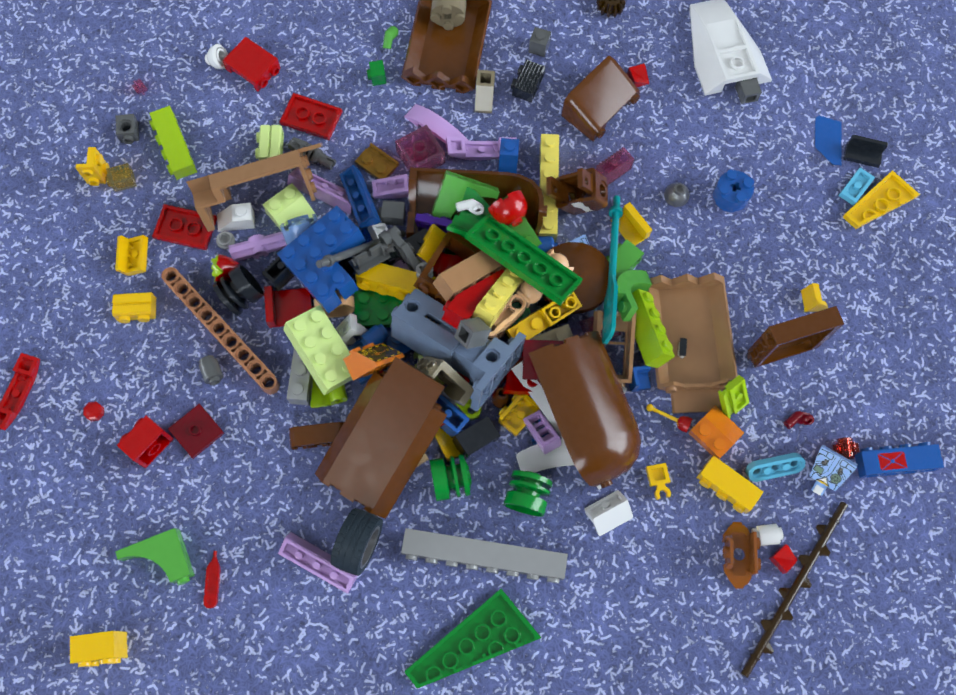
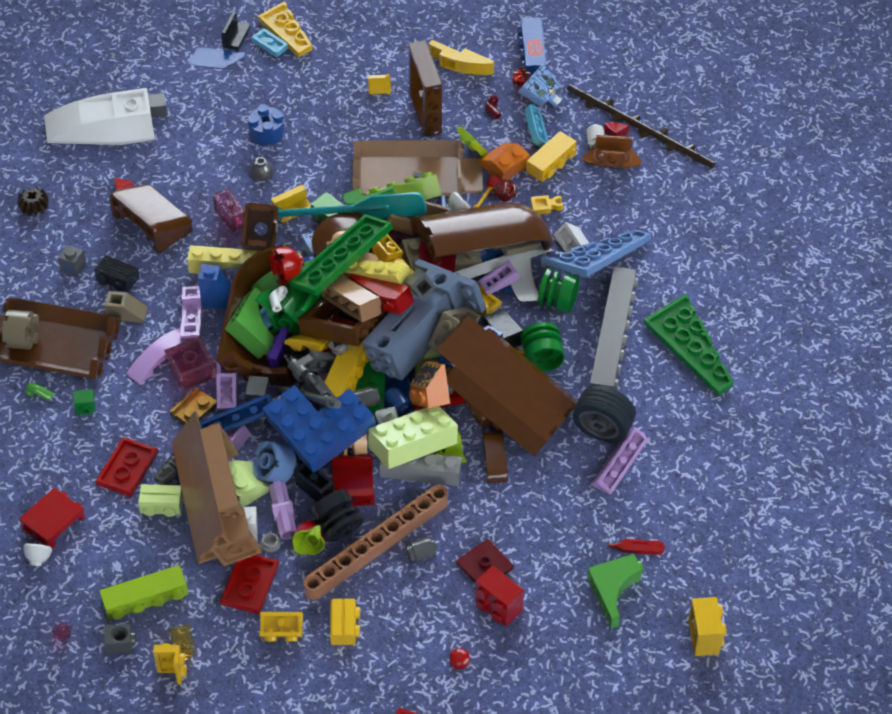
camera: 85 degrees left, 20 degrees down
none -> dark grey brick [353,386,380,408]
none -> yellow slope [428,40,494,75]
none -> white brick [446,192,470,212]
none -> clear red gear [495,179,517,202]
none -> medium blue wing [541,230,651,277]

